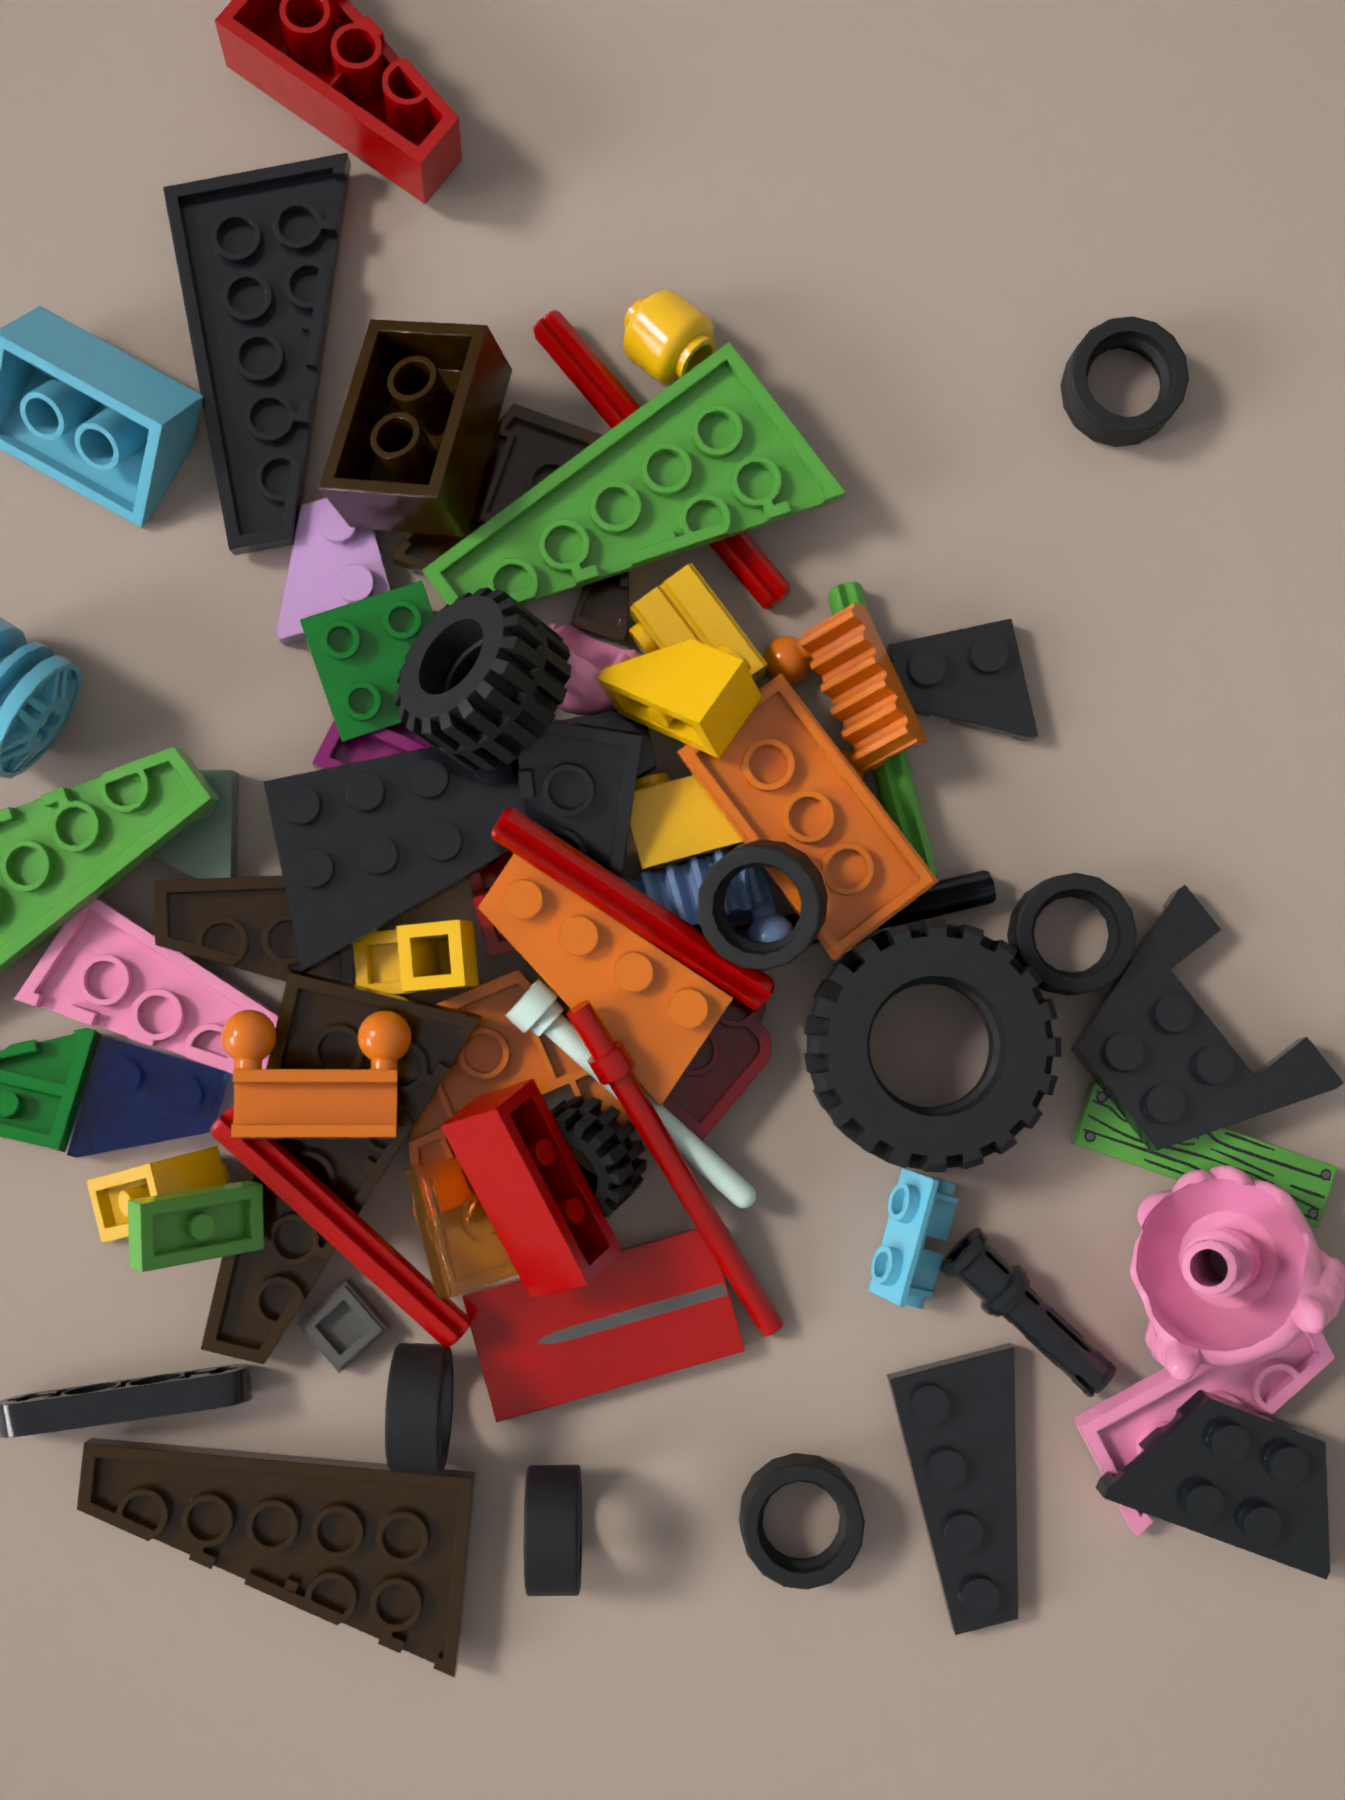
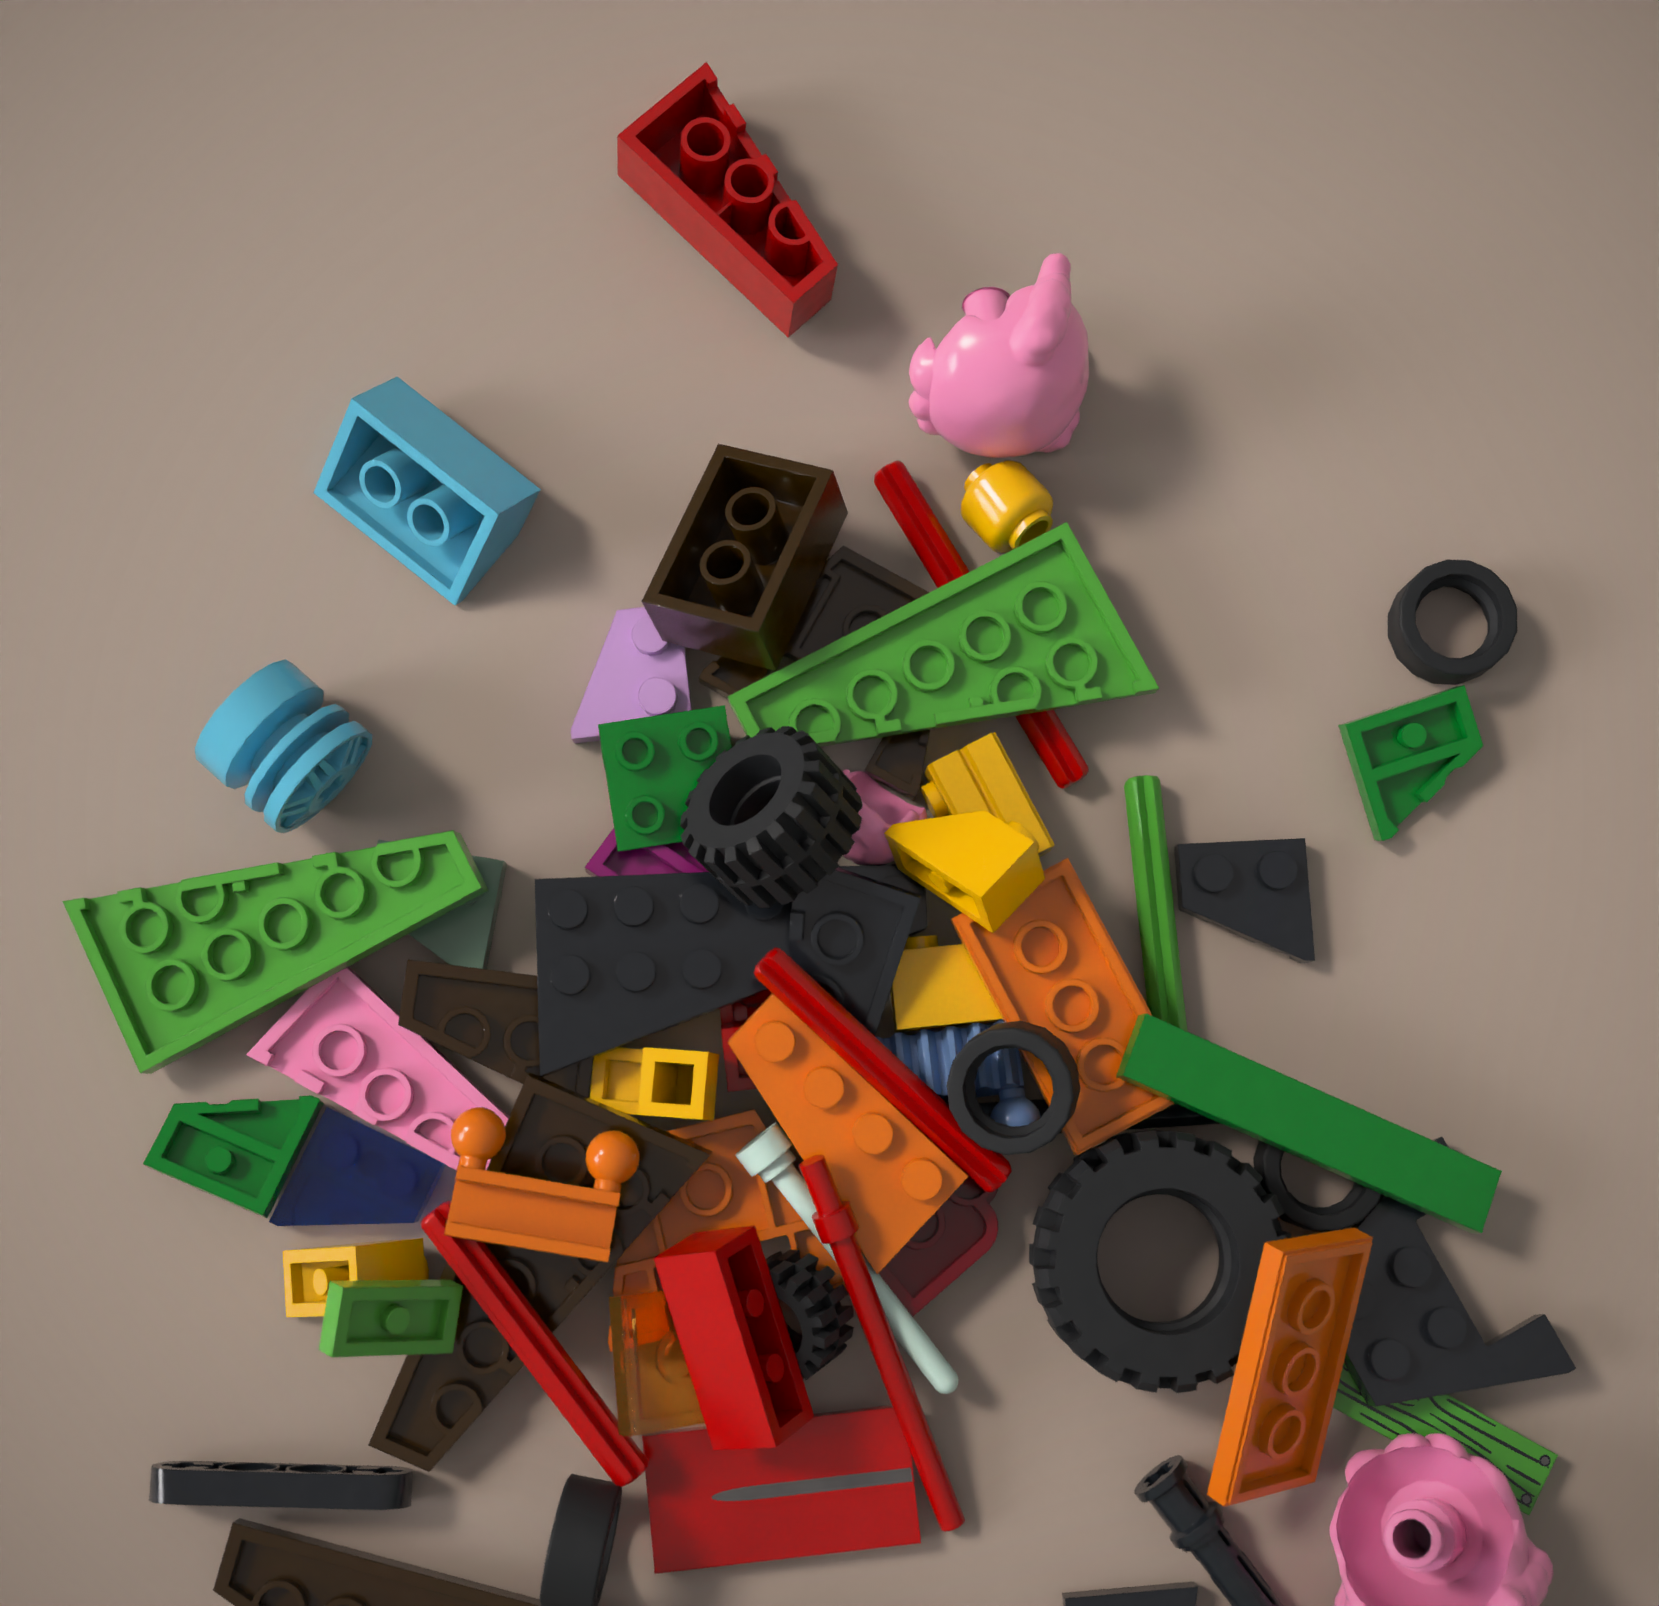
camera: 10 degrees right, 5 degrees down
black wing [163,153,351,555] -> none
dark grey tile [297,1278,391,1373] -> none
orange gear [763,603,928,780] -> none
medium azure hinge [868,1168,960,1309] -> none
none -> bright pink piece [908,253,1089,458]
none -> green tile [1116,1013,1502,1233]
none -> orange tile [1207,1227,1373,1507]
none -> green wing [1338,685,1483,841]

